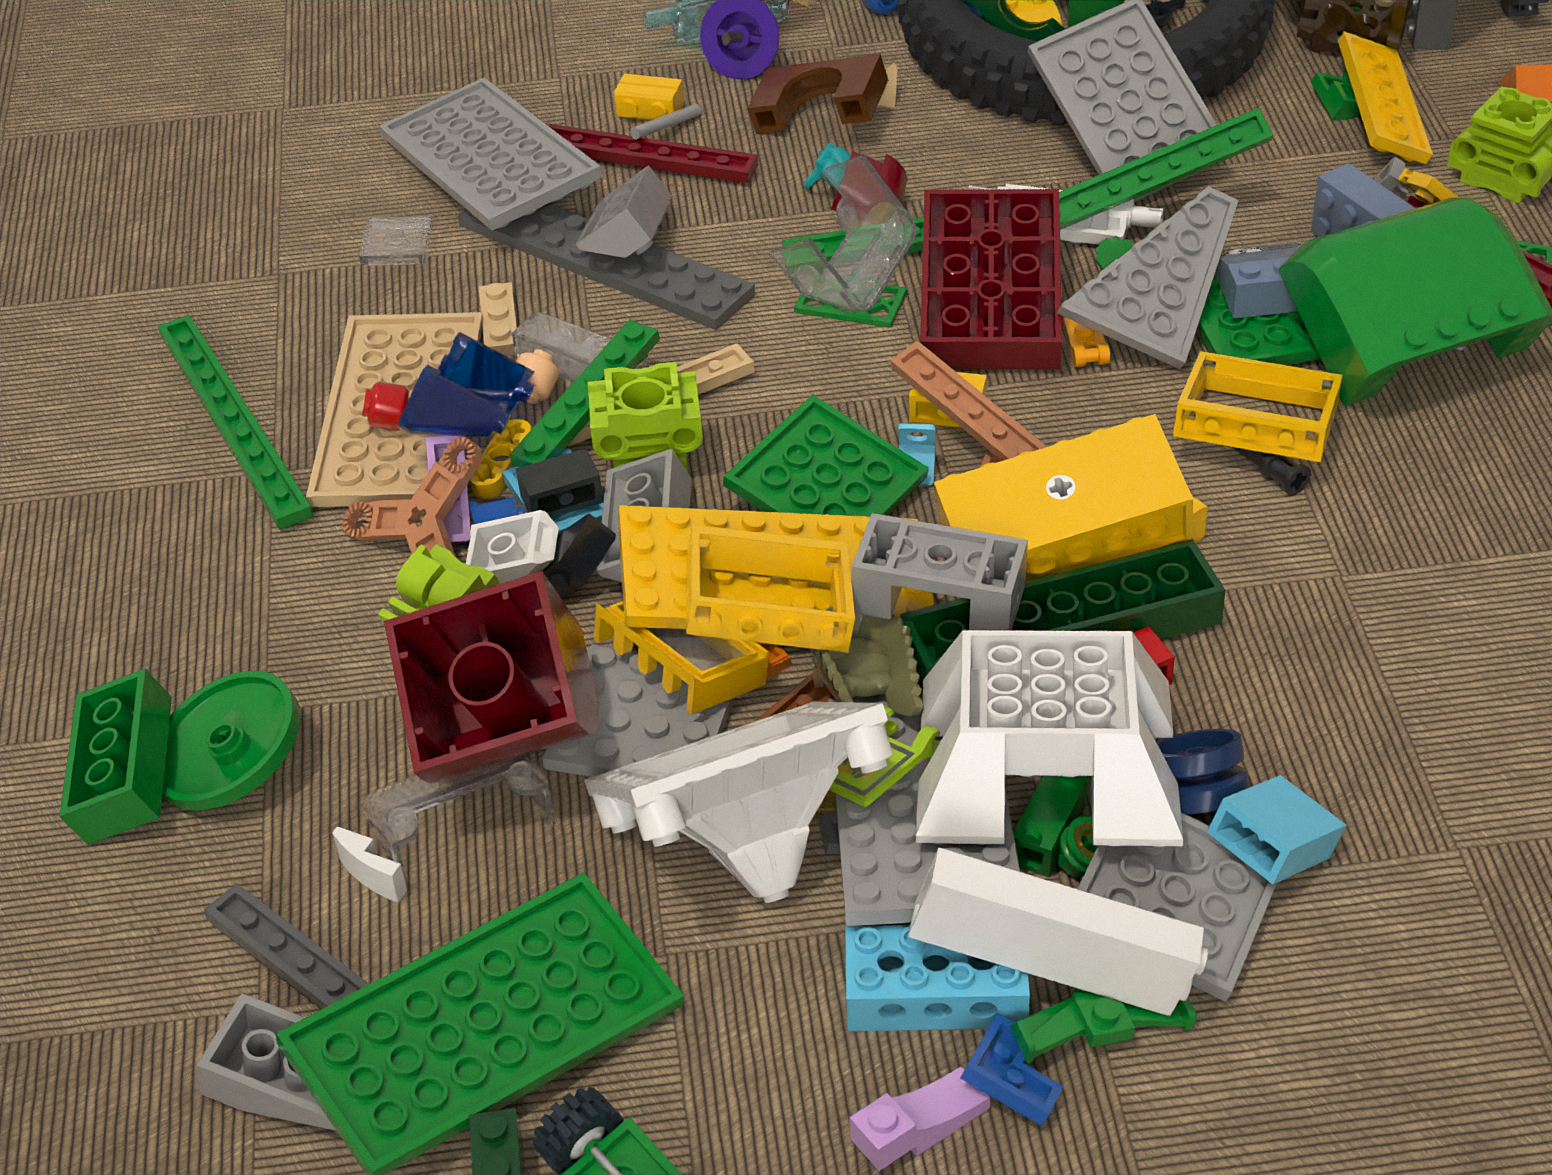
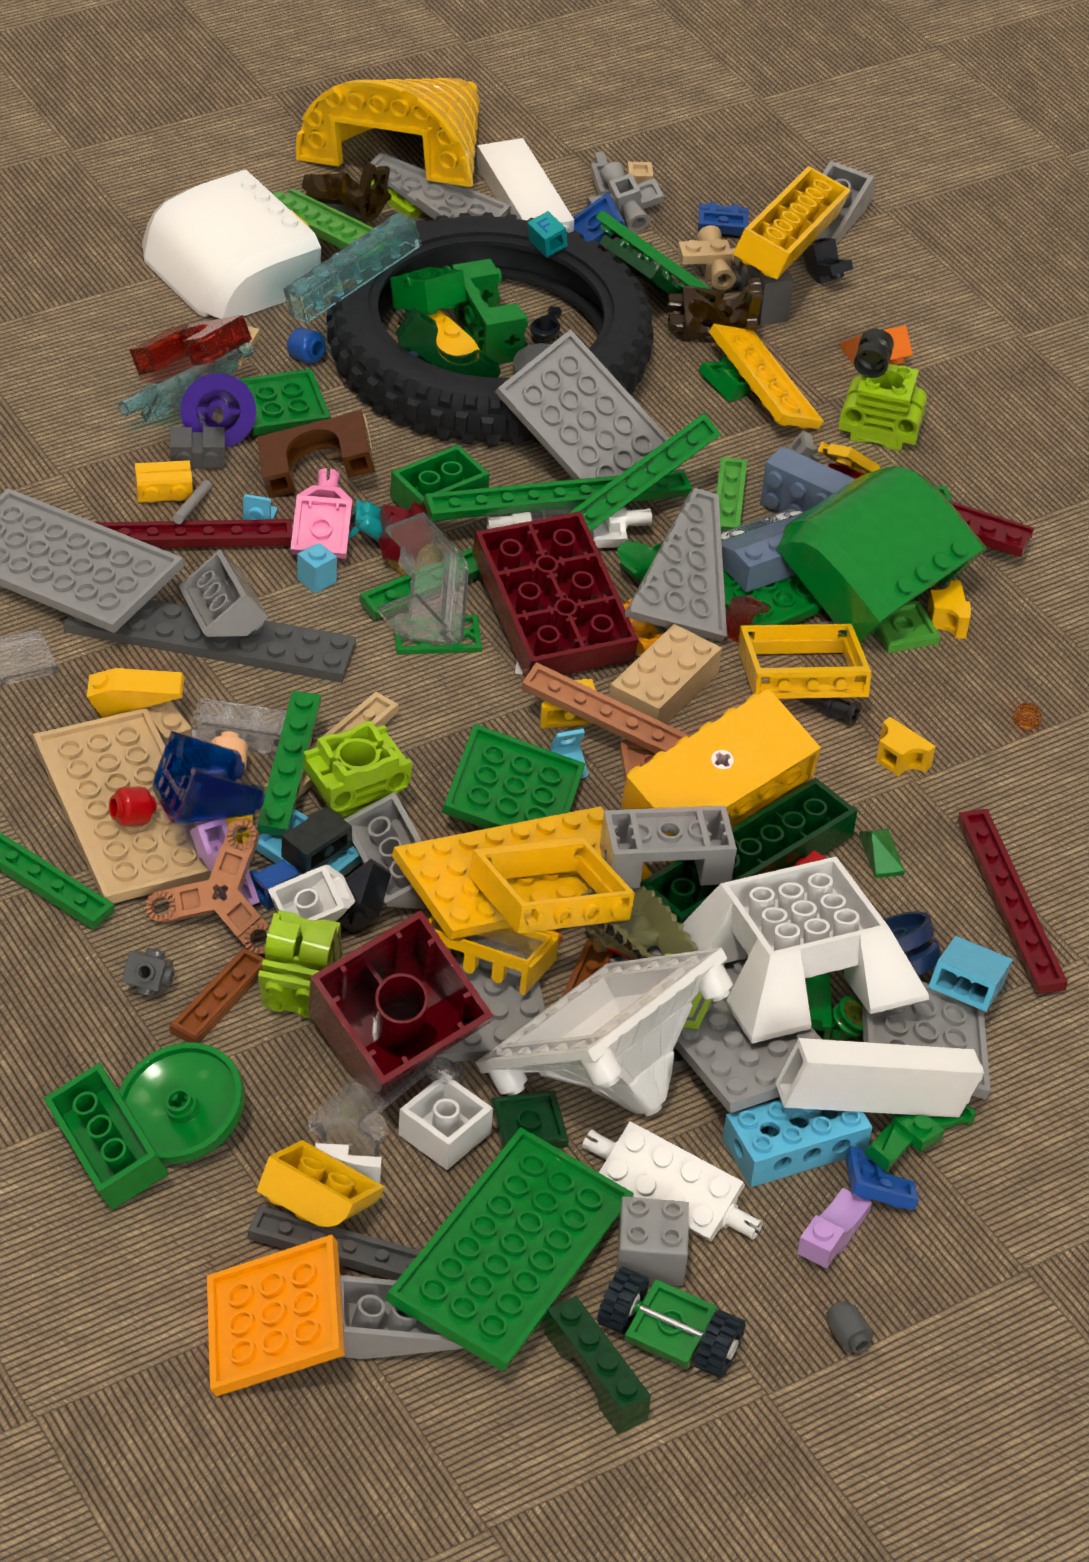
camera: 30 degrees left, 0 degrees up
none -> yellow slope [87,668,184,718]
none -> dark grey brick [121,948,175,996]
none -> dark orange tile [169,948,266,1043]
none -> dark grey brick [170,427,225,469]
none -> light orange plate [207,1235,345,1397]
none -> green plate [239,369,331,436]
none -> medium azure bracket [243,494,277,520]
none -> yellow brick [257,1140,385,1227]
none -> bright pink plate [291,468,353,559]
none -> medium azure brick [297,543,337,594]
none -> green brick [390,444,490,523]
none -> white brick [398,1073,493,1170]
none -> green plate [424,469,692,521]
none -> dark green tile [491,1090,569,1149]
none -> white plate [582,1121,763,1242]
none -> tan brick [609,624,722,724]
none -> light grey piece [616,1197,689,1286]
none -> bright green plate [716,457,747,532]
none -> clear red bracket [726,595,770,643]
none -> pearl dark grey wheel [854,328,894,378]
none -> green slope [859,828,905,878]
none -> bright green tile [875,601,941,653]
none -> yellow brick [876,717,936,776]
none -> yellow brick [926,580,971,639]
none -> dark red plate [958,808,1068,994]
none -> clear orange plate [1013,703,1042,729]

